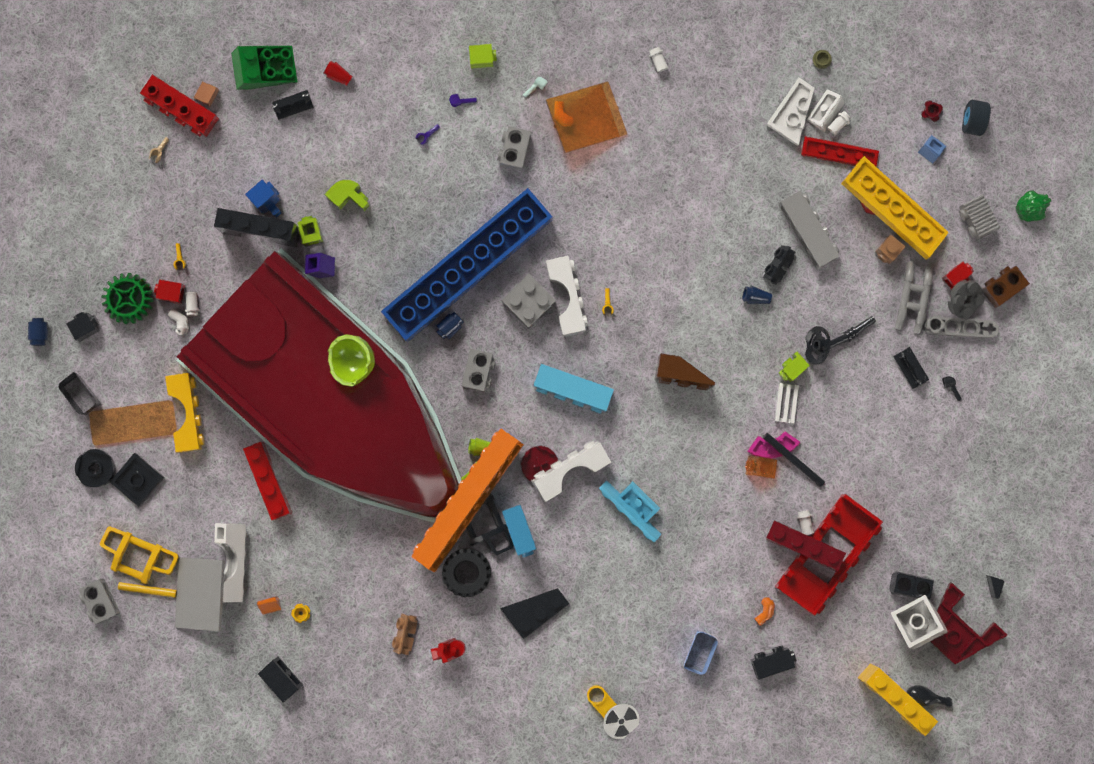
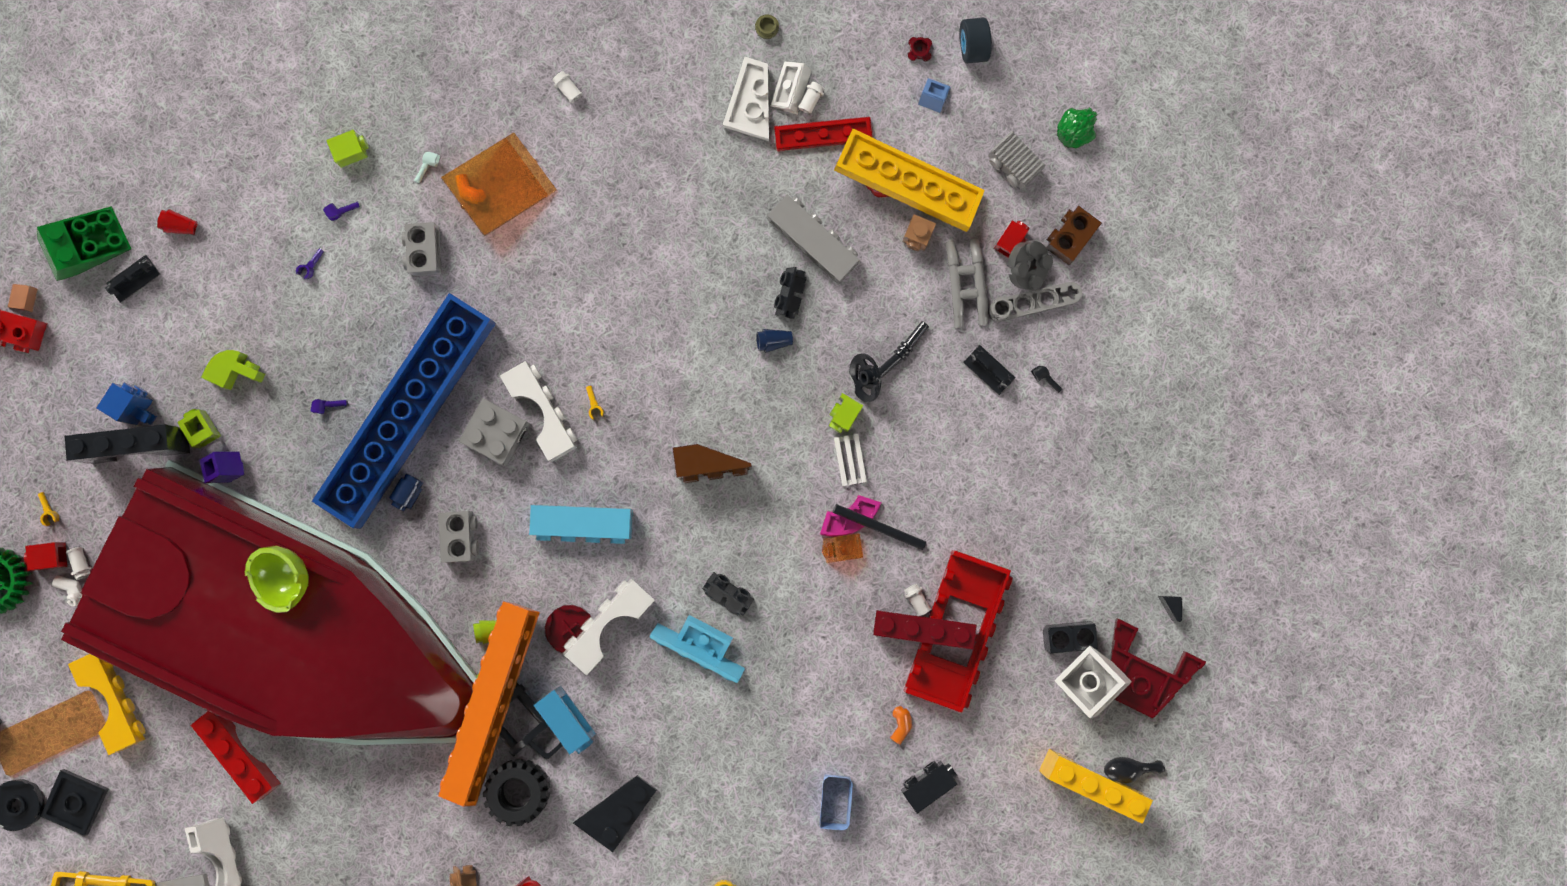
camera: 15 degrees left, 0 degrees up
none -> dark purple hand [310,399,347,414]
none -> black hinge [702,572,754,616]

